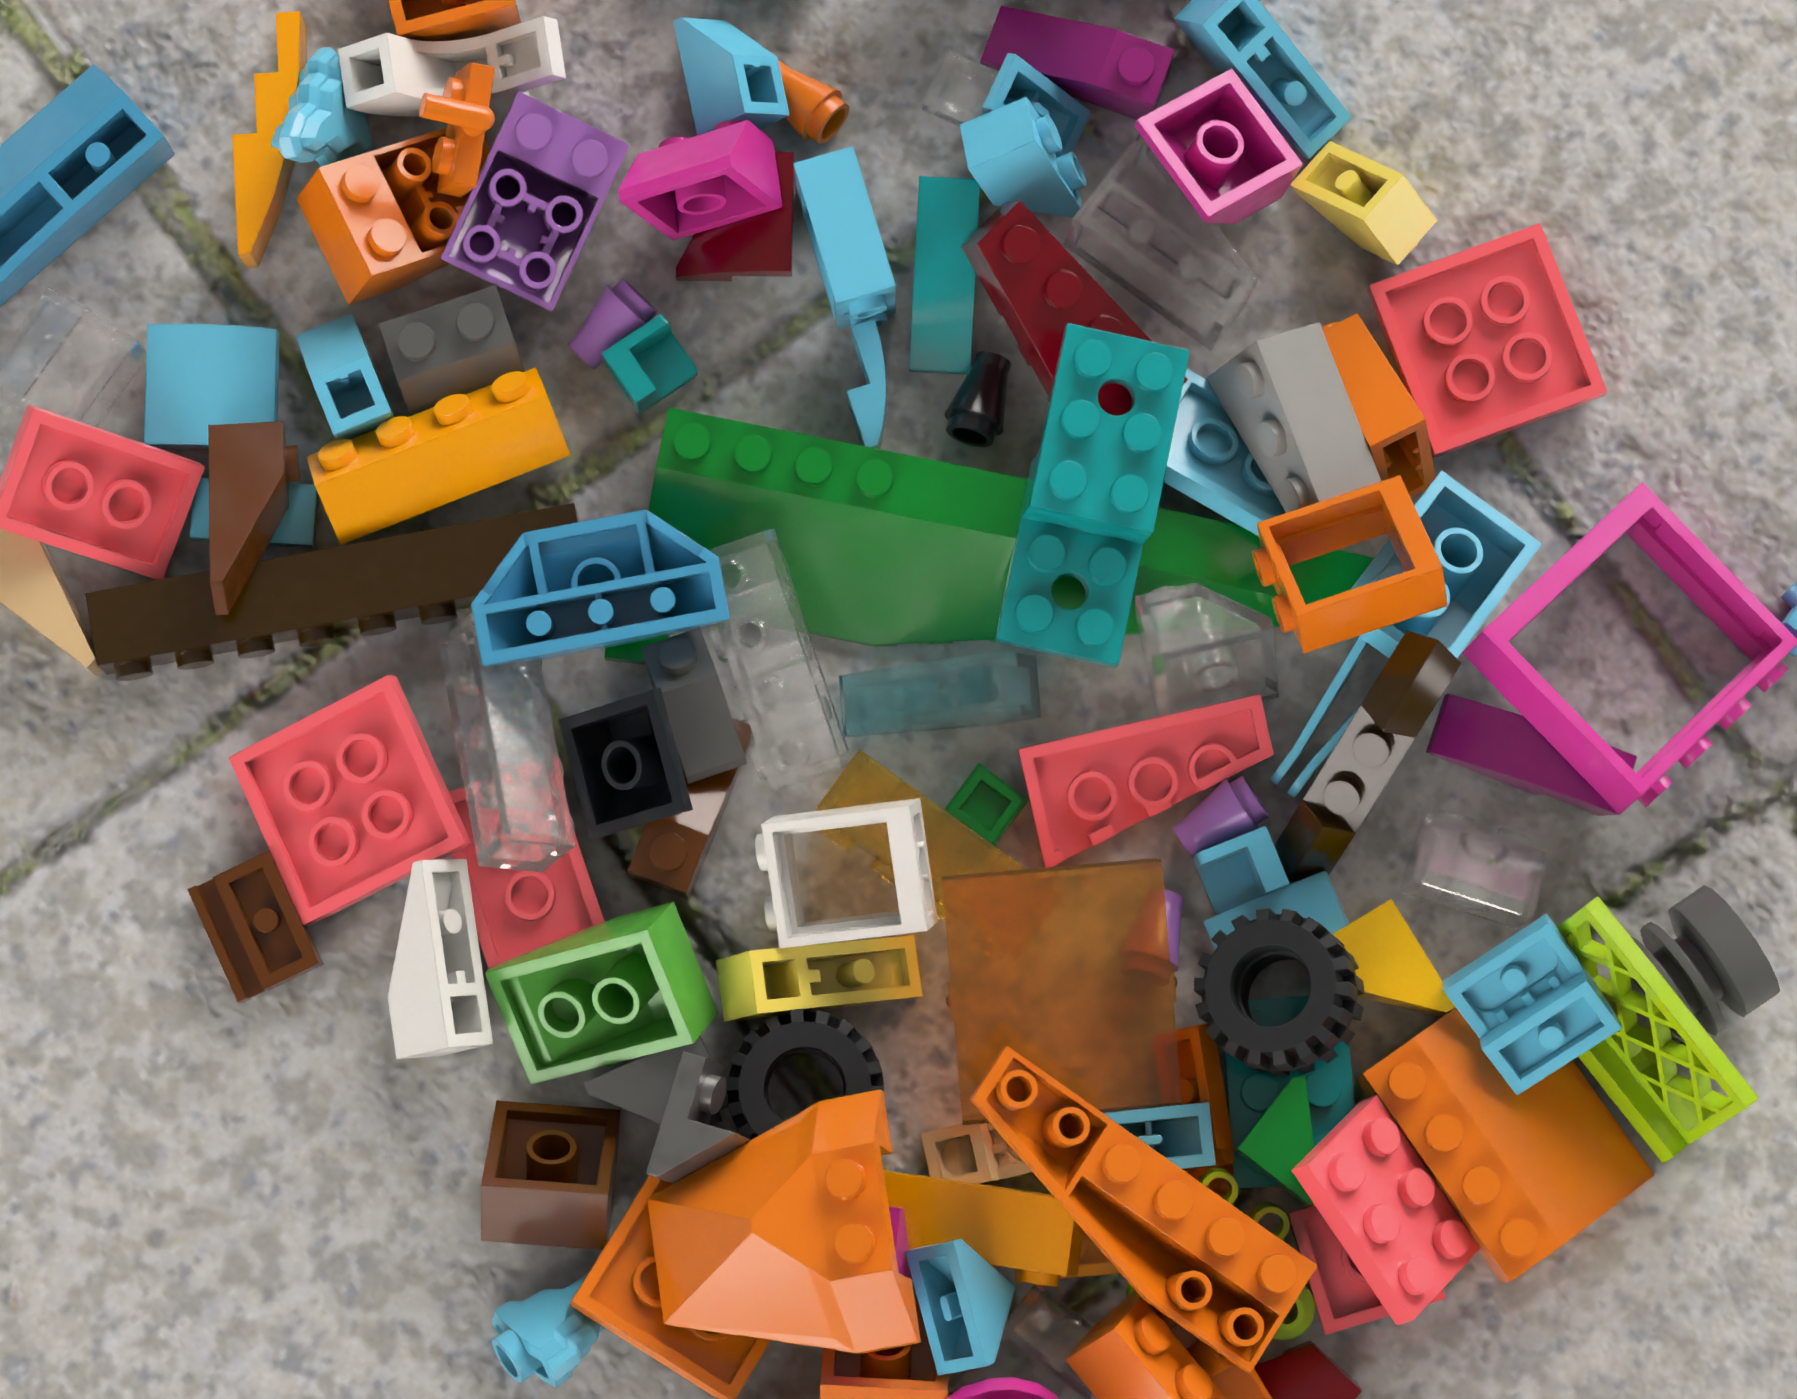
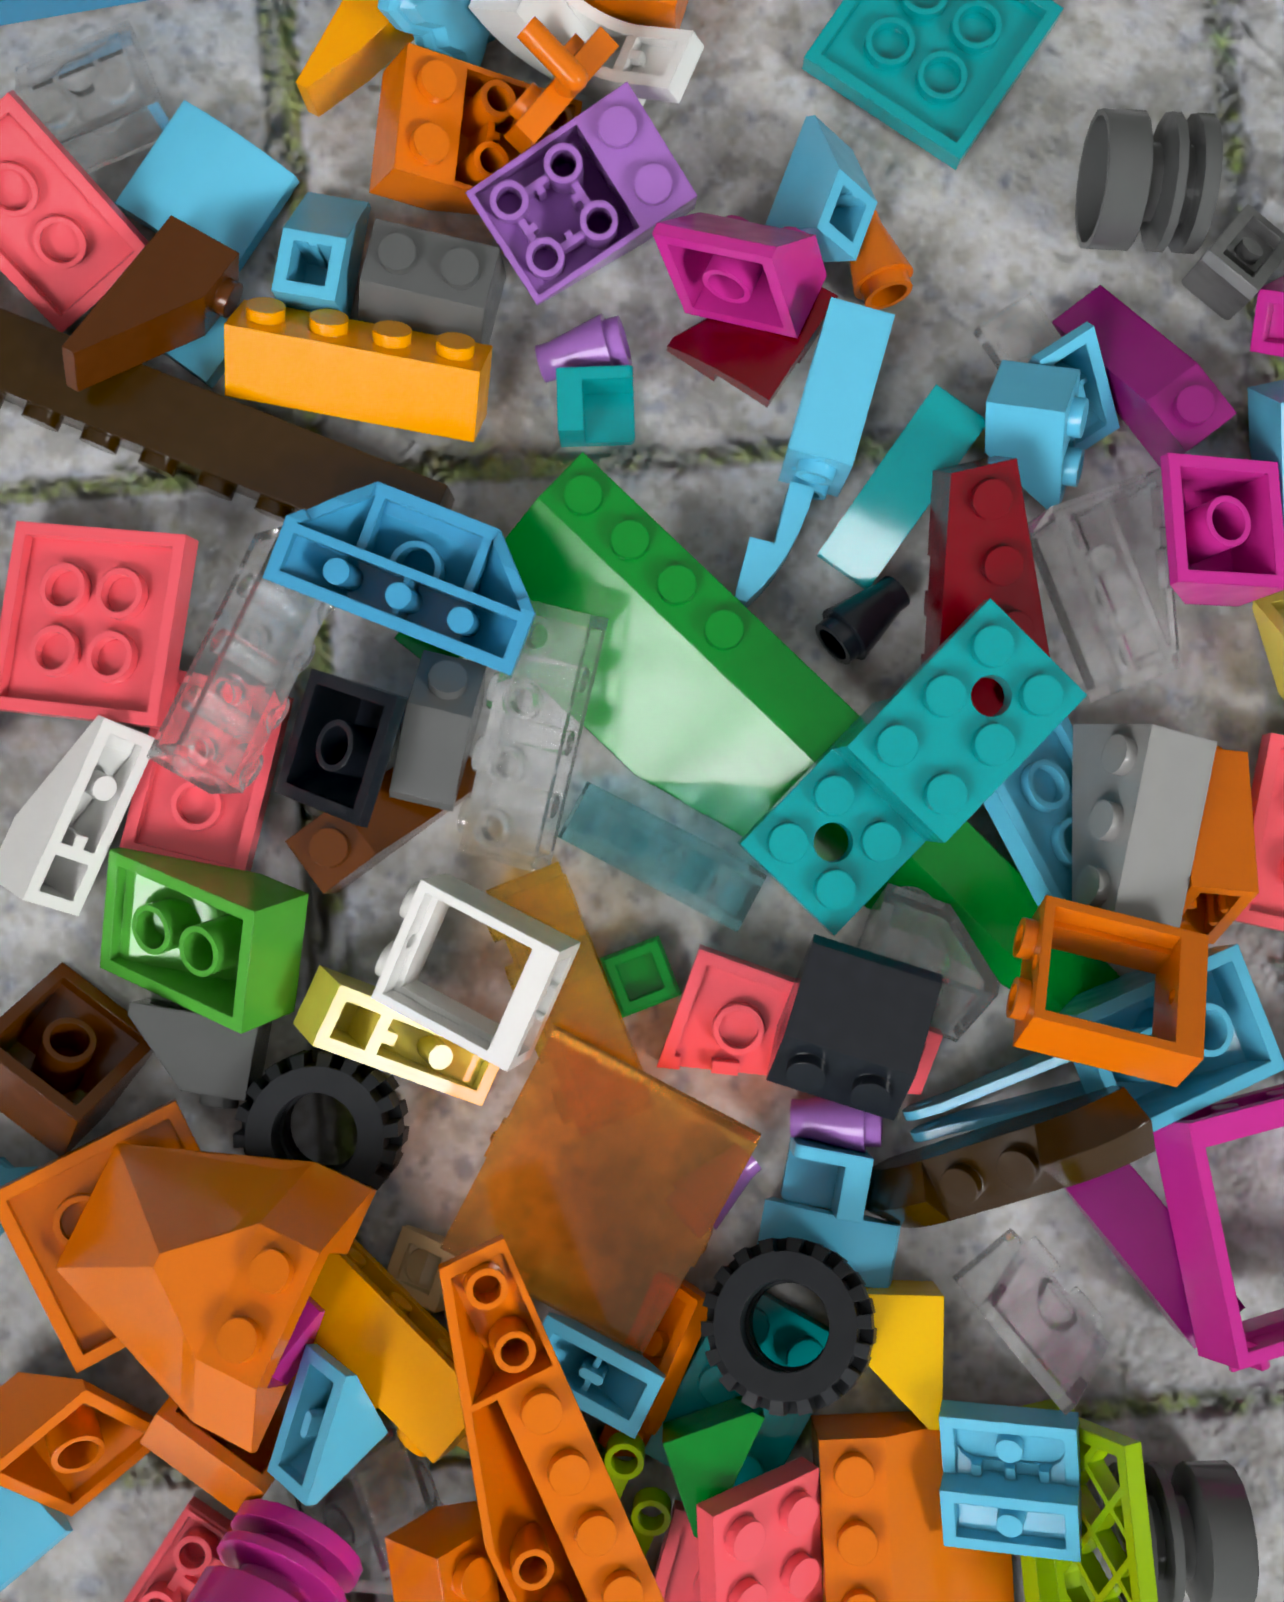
camera: 35 degrees right, 5 degrees up
flat silver slope [646,1051,751,1183] -> none
none -> black slope [766,934,943,1121]

